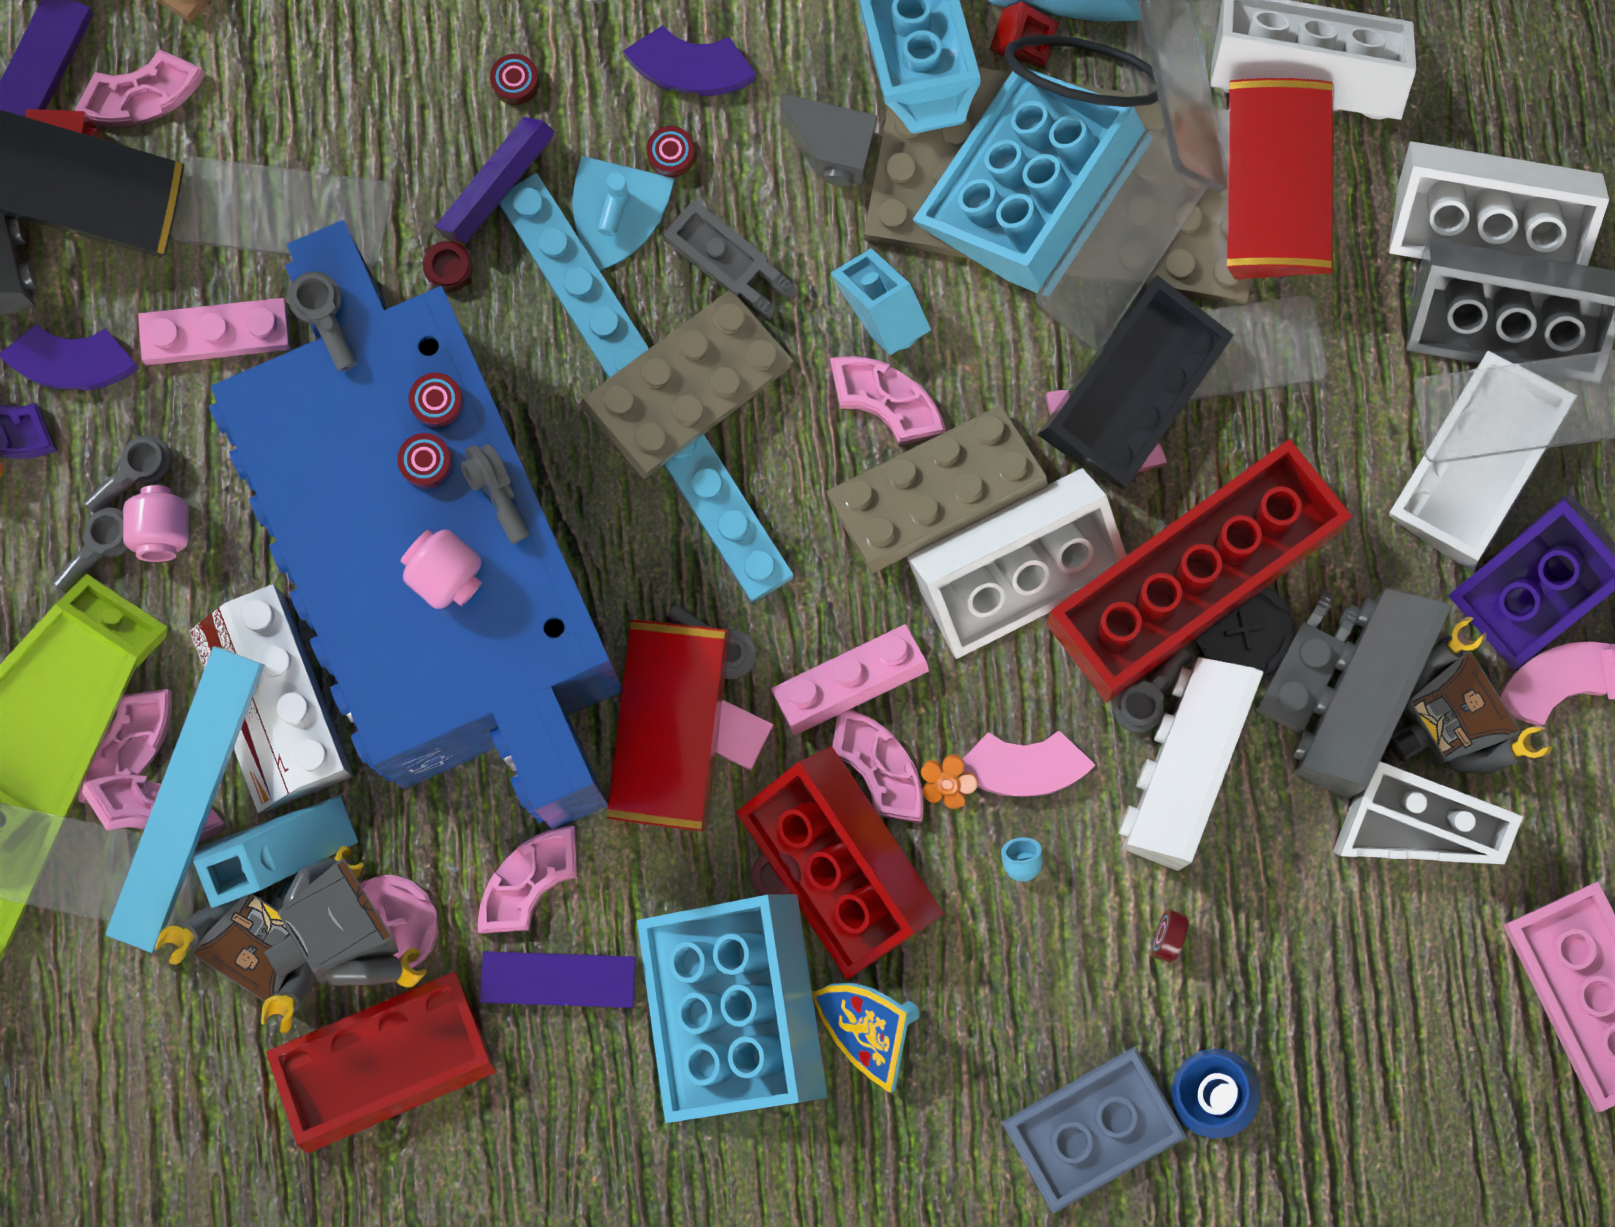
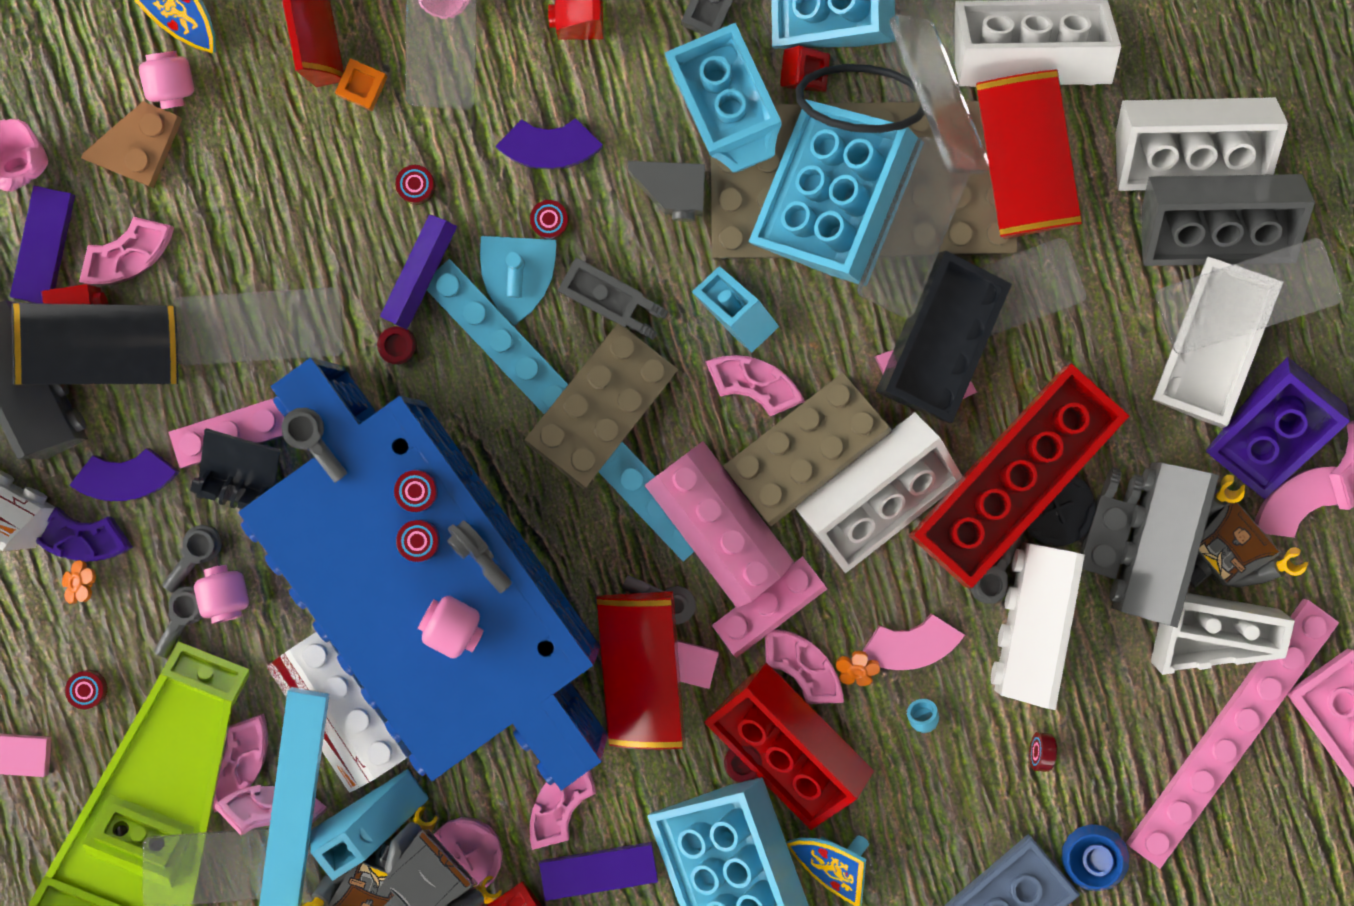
camera: 10 degrees left, 10 degrees up
none -> black hinge [190,428,281,509]
none -> bright pink slope [644,441,794,608]
none -> bright pink plate [1126,599,1340,869]

